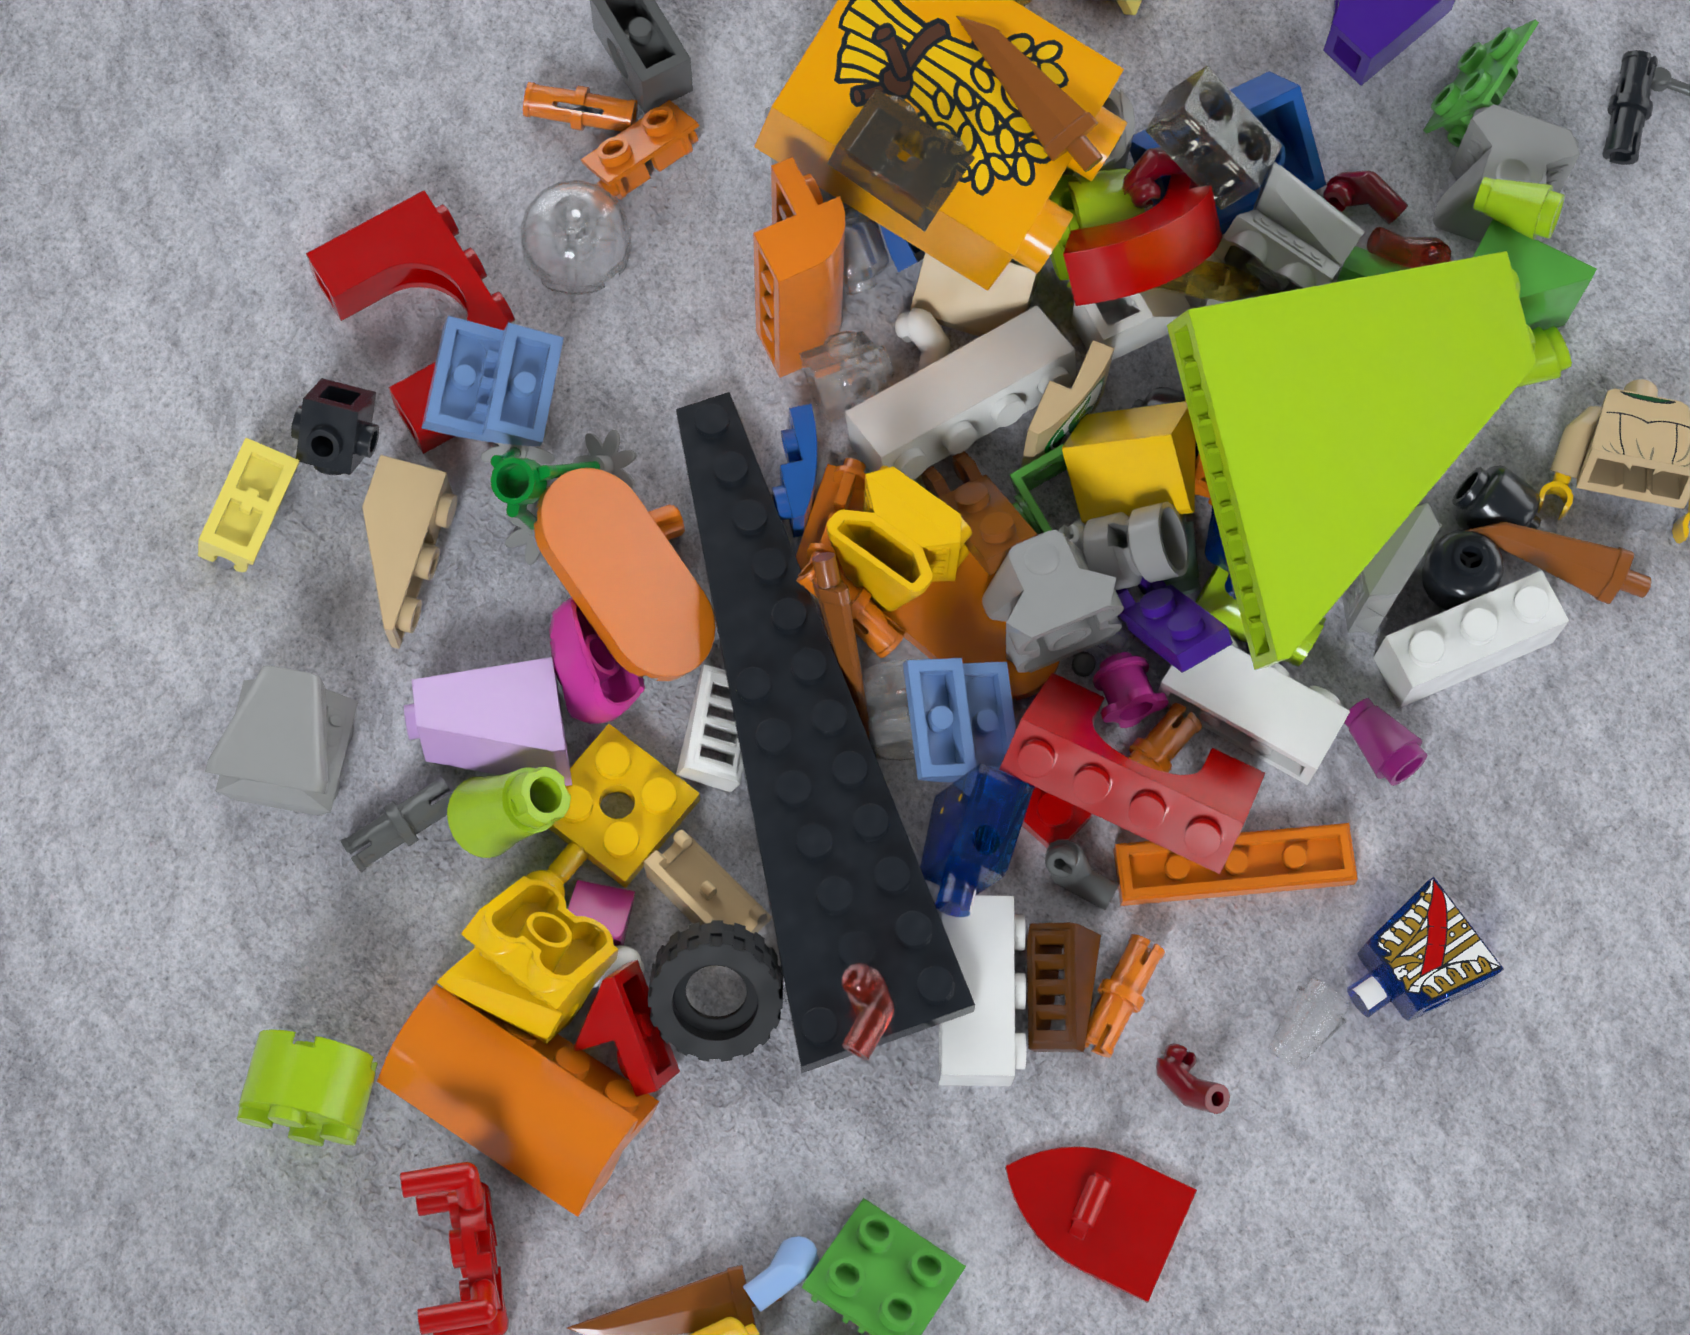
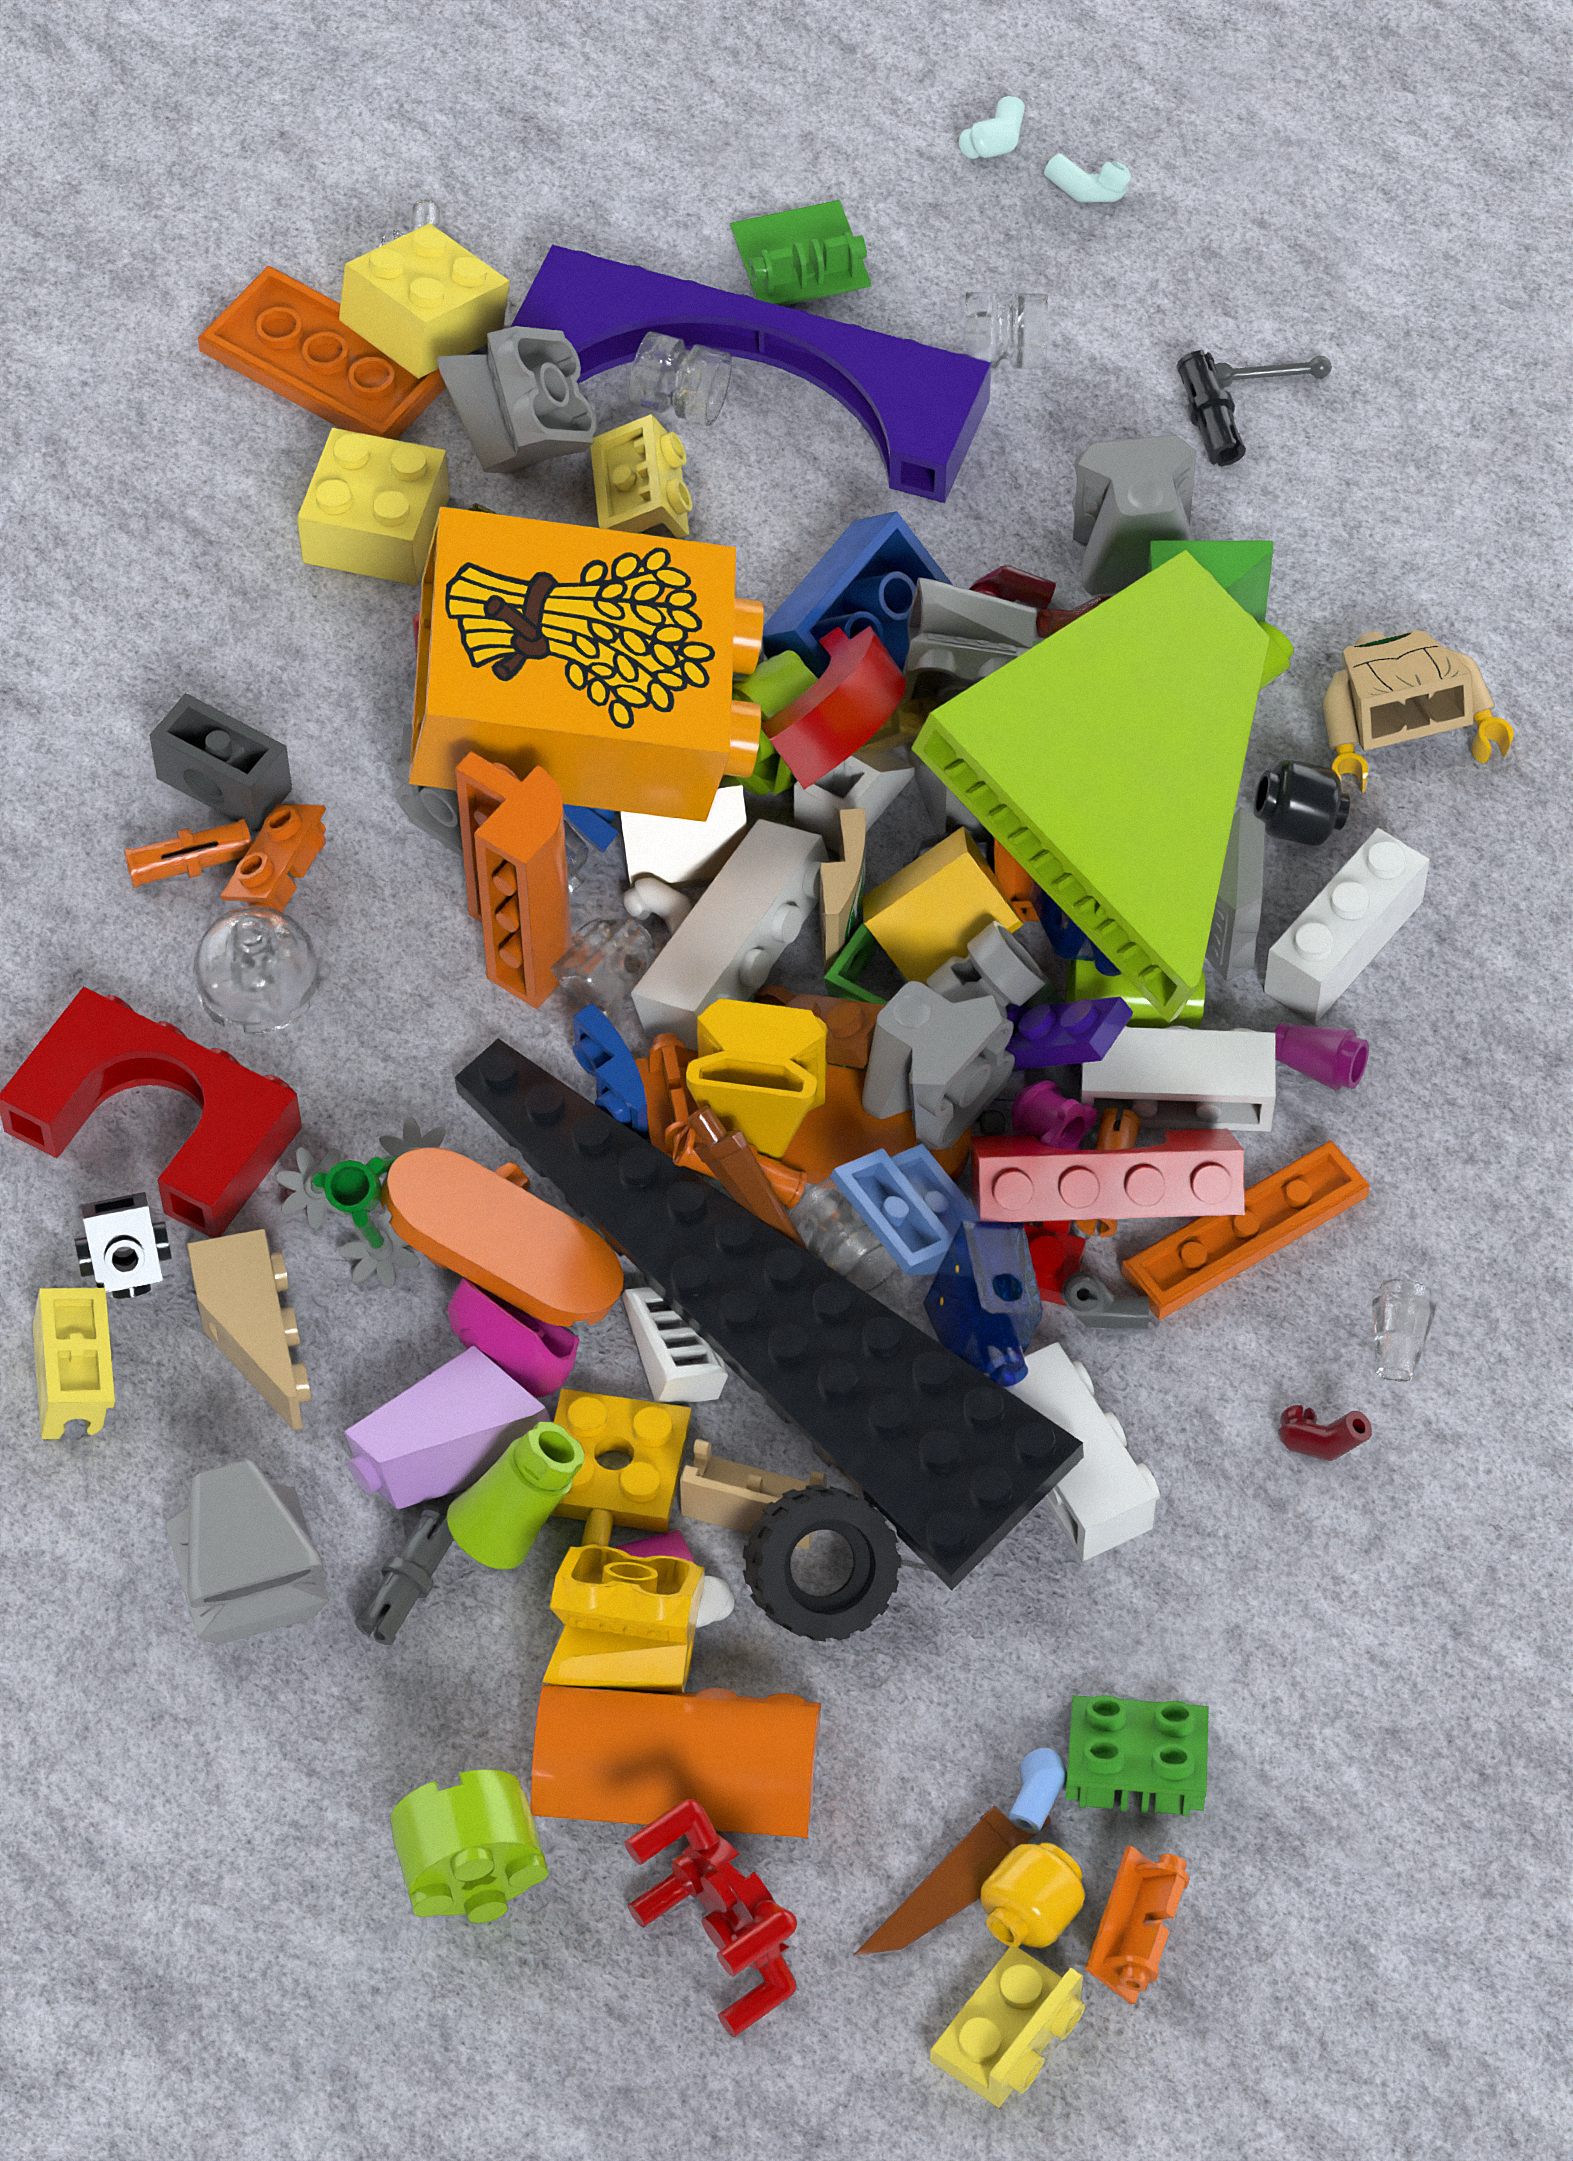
camera: 25 degrees left, 15 degrees down
medium blue slope [422,316,564,446] -> none
red slope [574,959,680,1097] -> none
clear smoke brick [827,88,975,232] -> none
clear red arm [841,963,895,1061] -> none
dark orange bar [956,16,1103,172] -> none
red shield [1005,1147,1197,1303] -> none
reddish brown slope [1027,922,1101,1052] -> none
orange pin [1085,934,1165,1058] -> none
dark red arm [1122,146,1190,209] -> none
clear smoke brick [1145,66,1282,210] -> none
torso [1347,877,1504,1021] -> none
black head [1422,530,1504,610] -> none
bright green hinge [1423,19,1539,148] -> none
dark orange bar [1465,522,1651,604] -> none
lime cone [1474,177,1565,240] -> none

